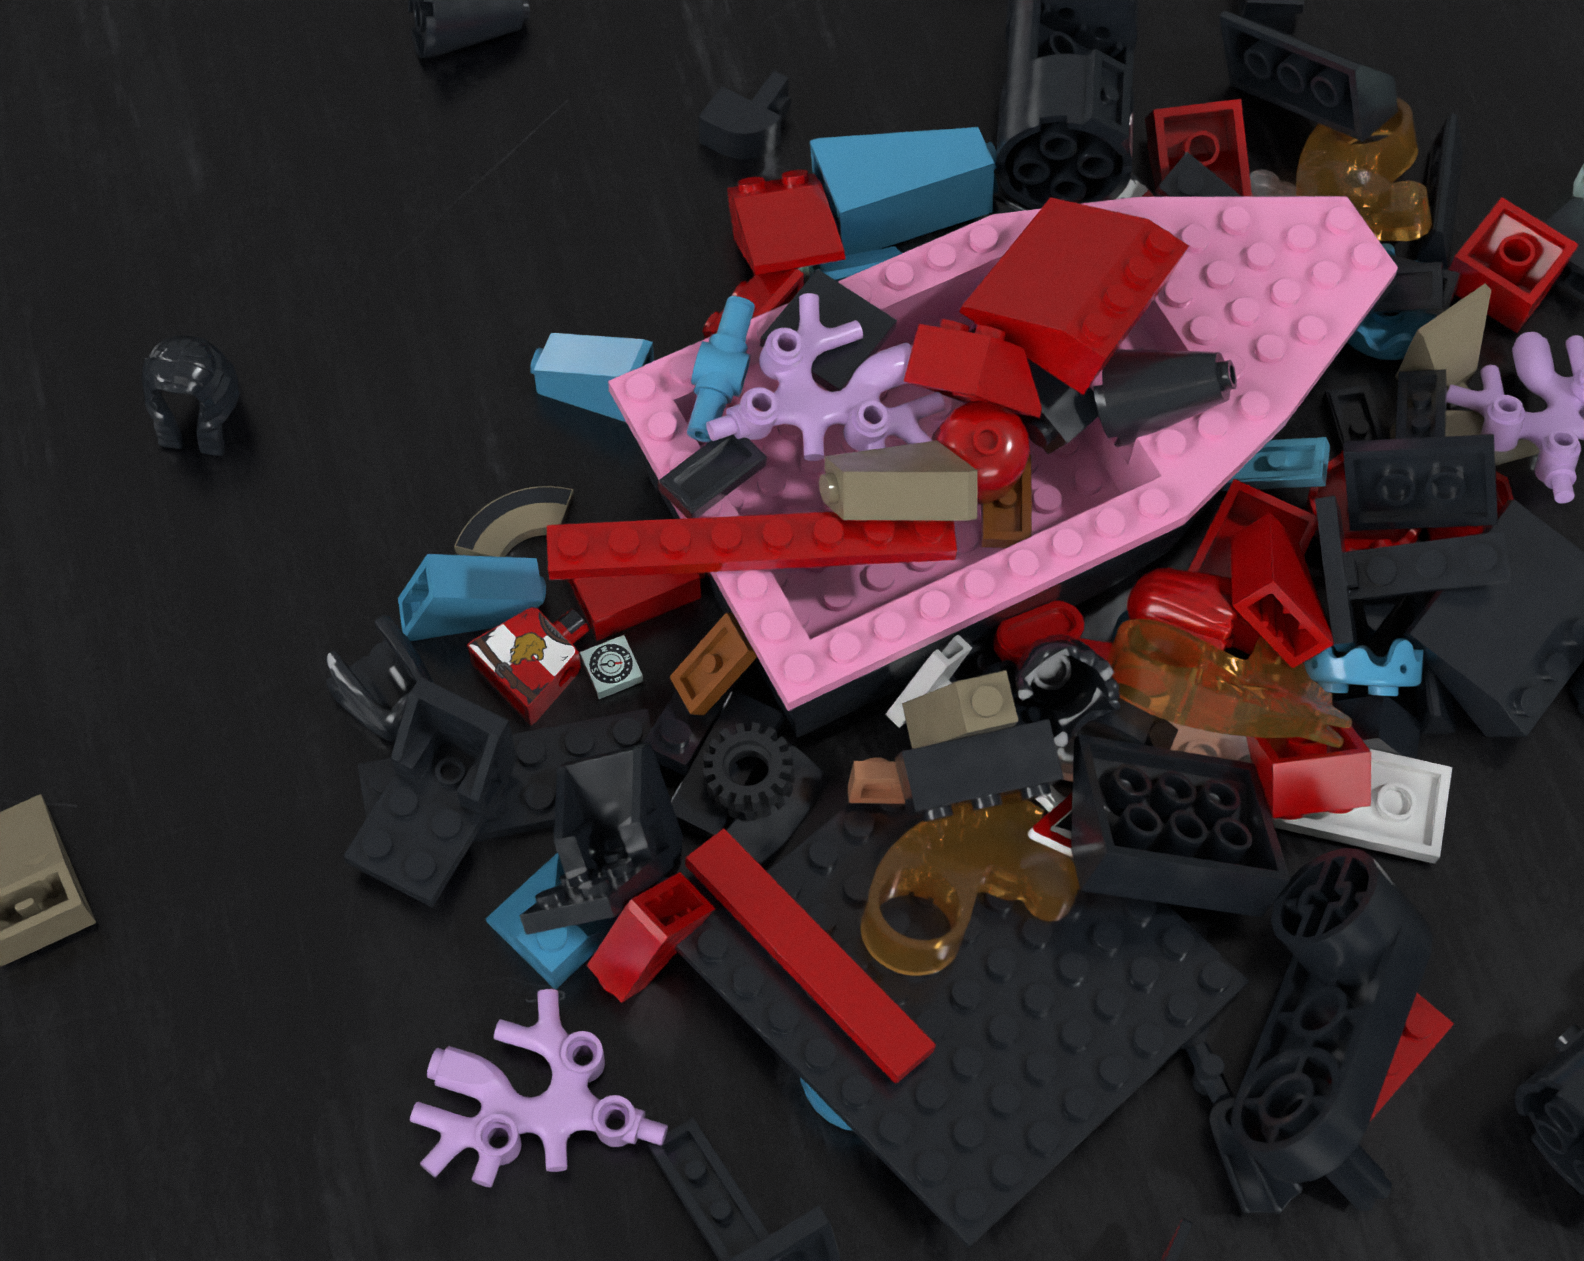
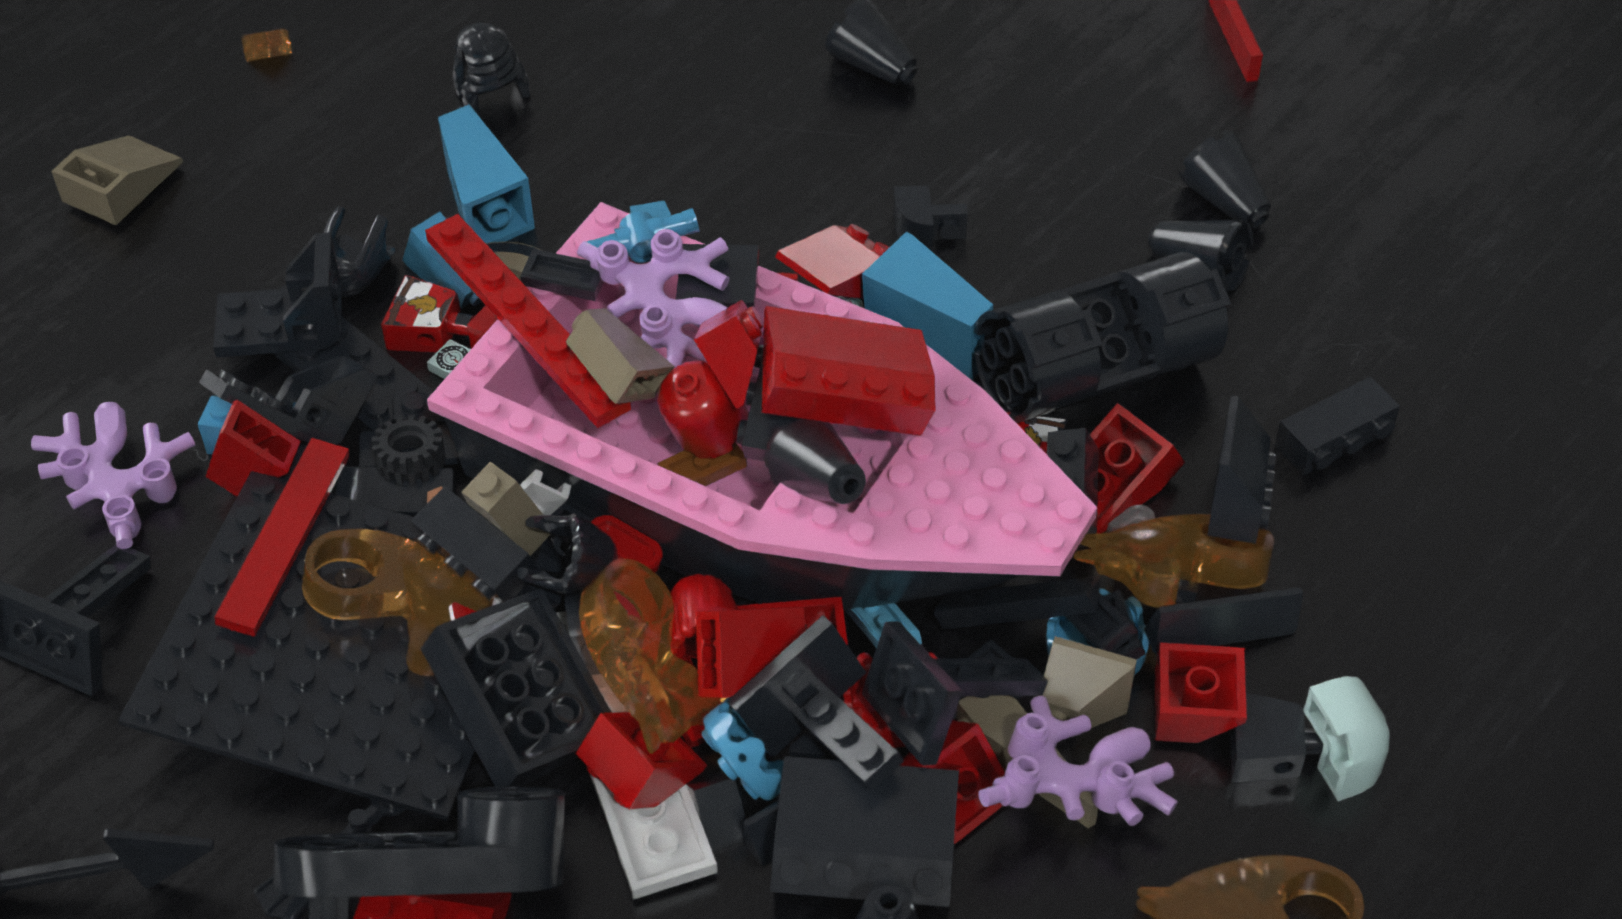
camera: 60 degrees right, 15 degrees down
none -> dark azure slope [438,105,535,243]

